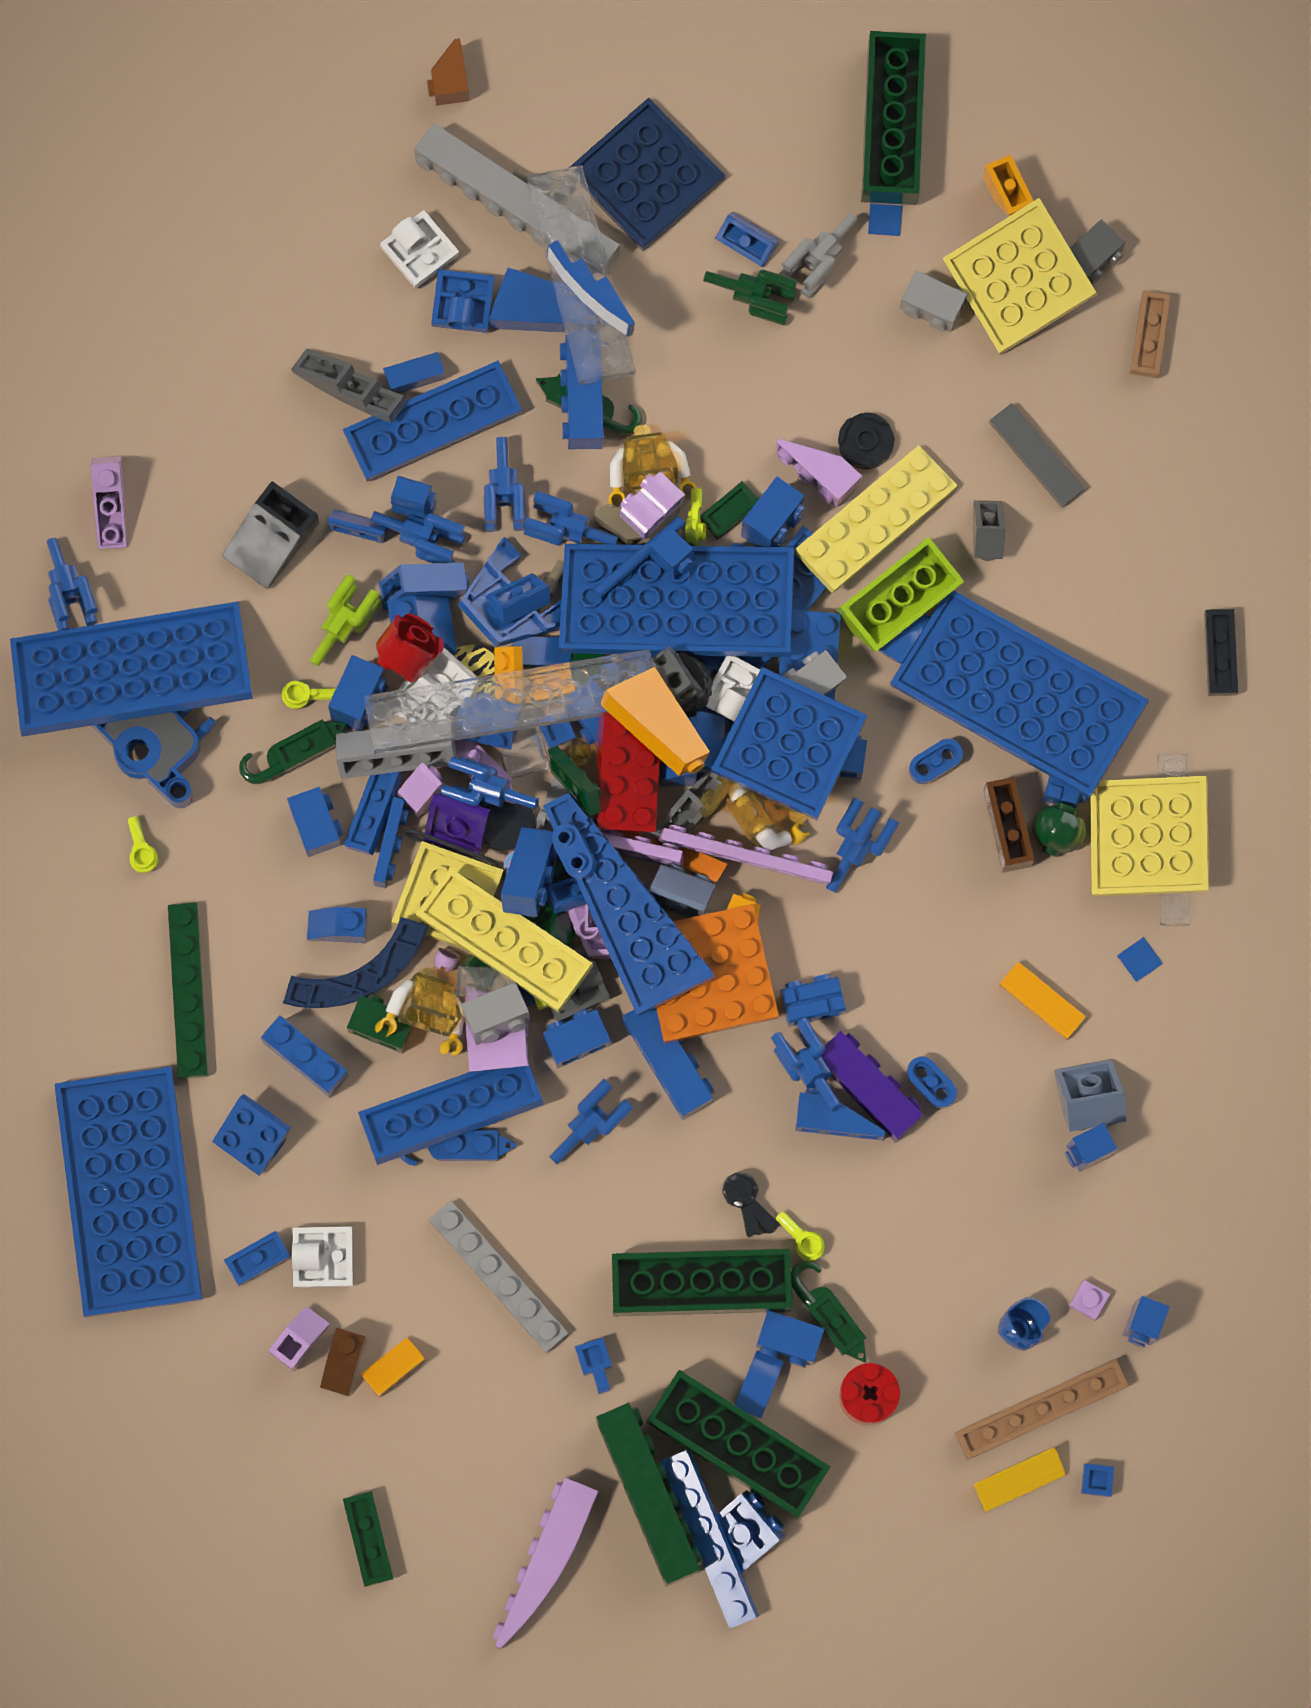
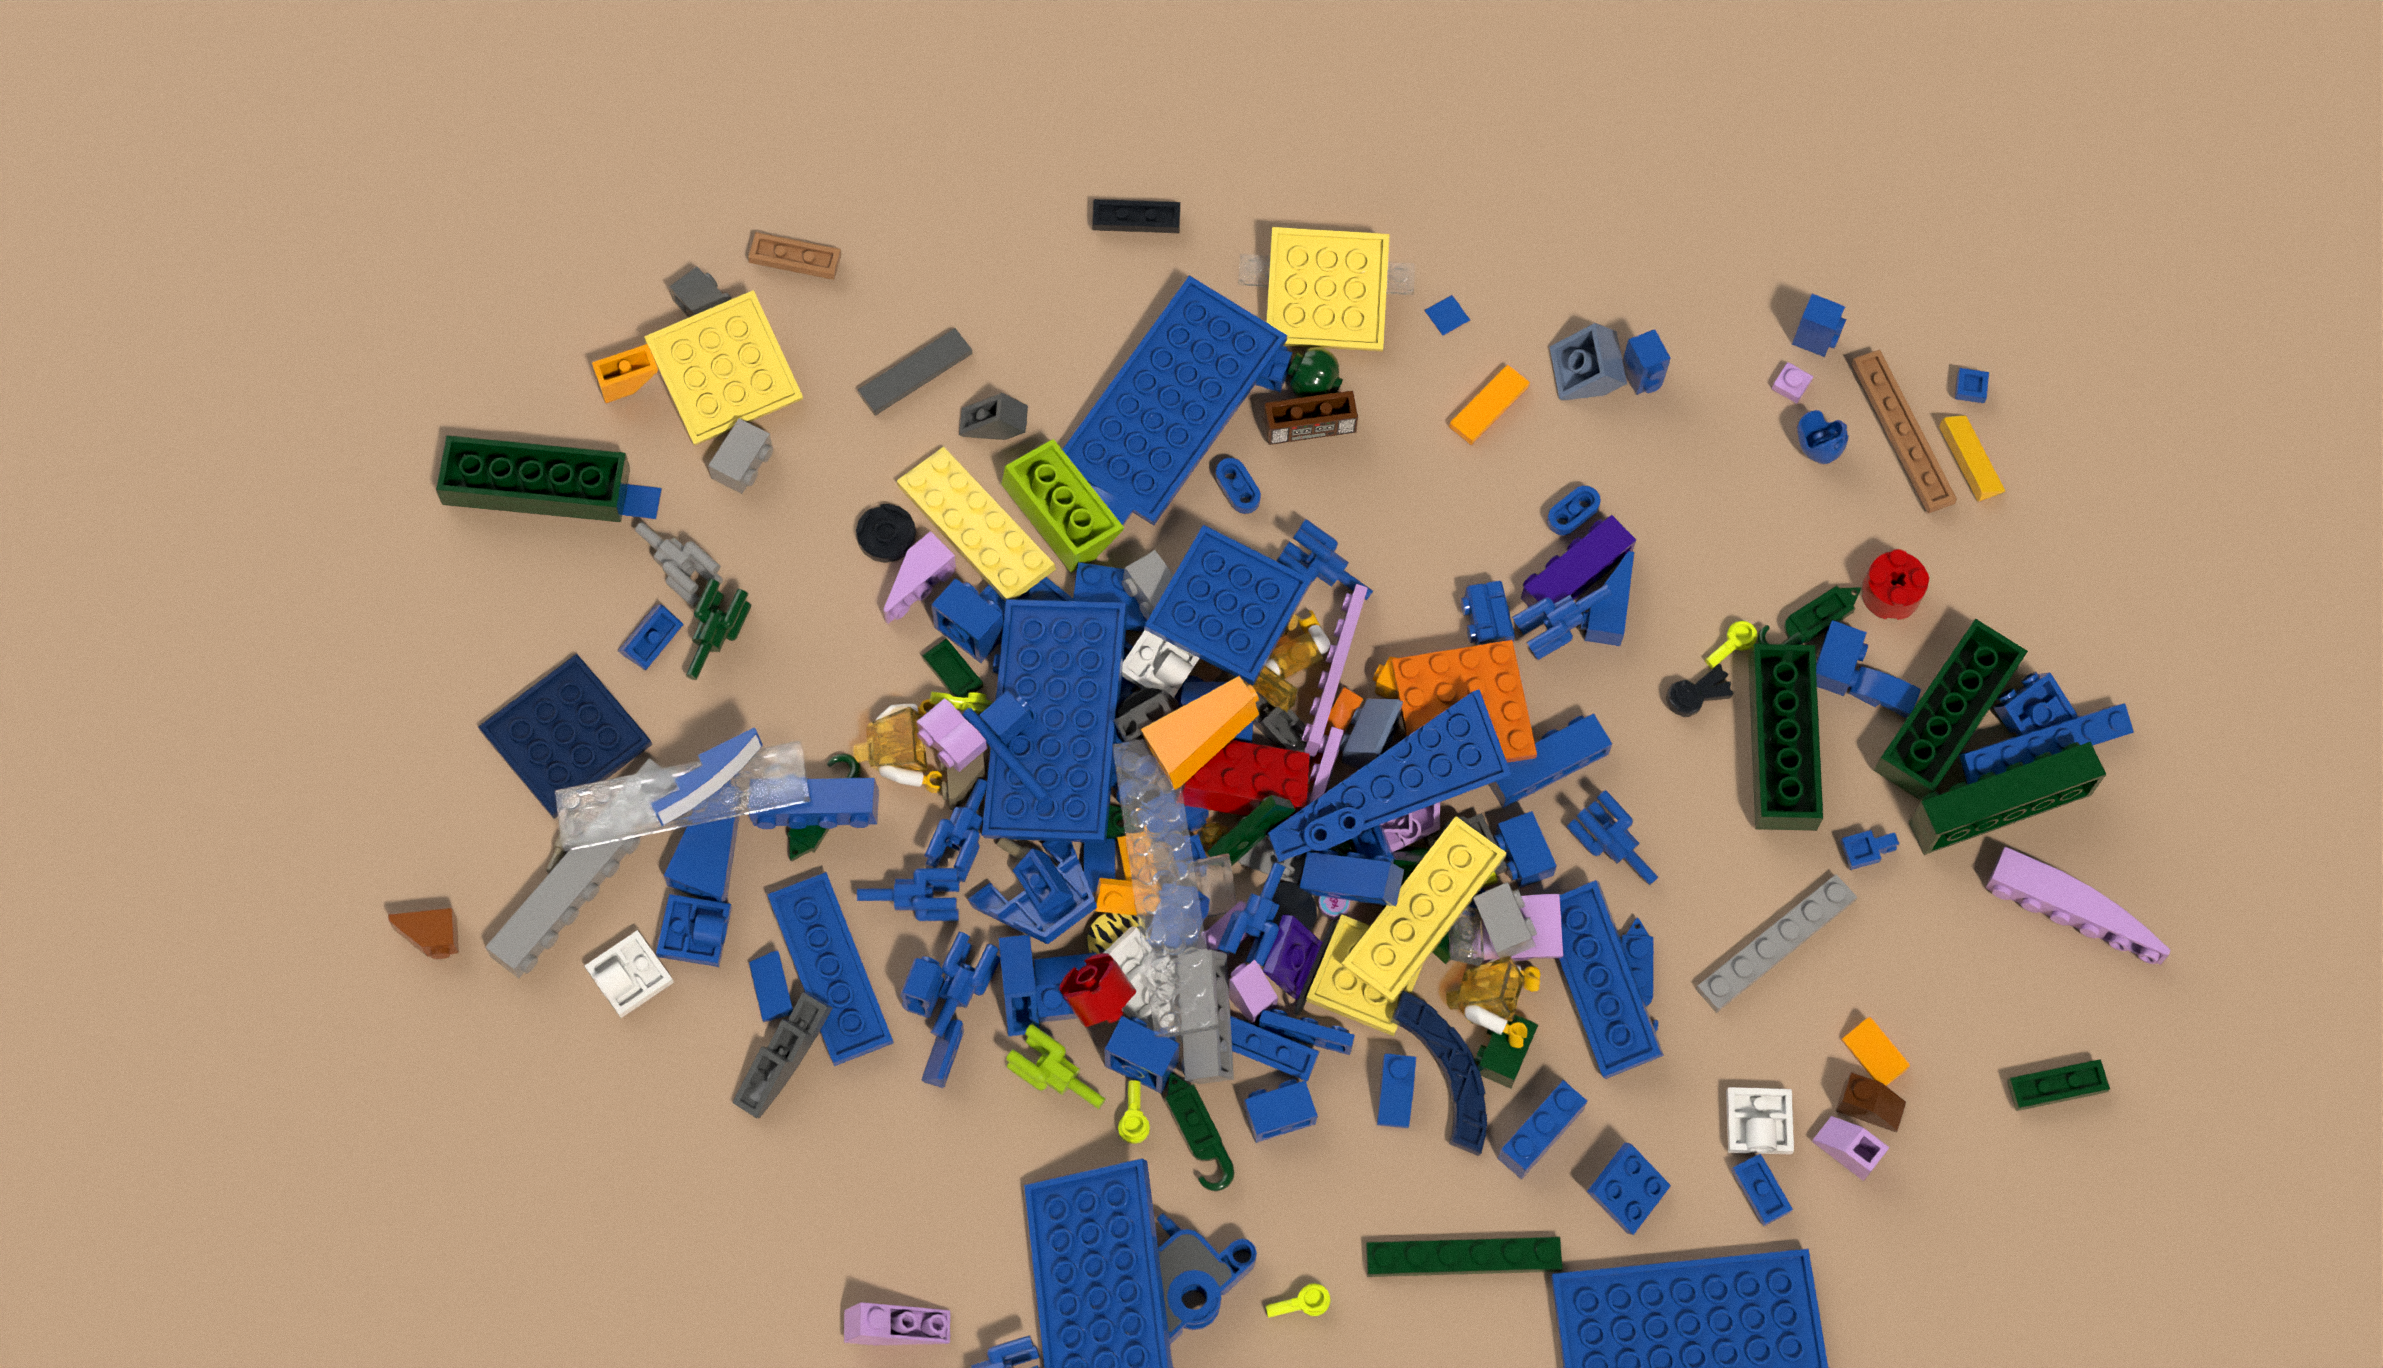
camera: 85 degrees left, 10 degrees down
slope [222,481,320,590] -> none
lavender hinge [434,948,460,973] -> none

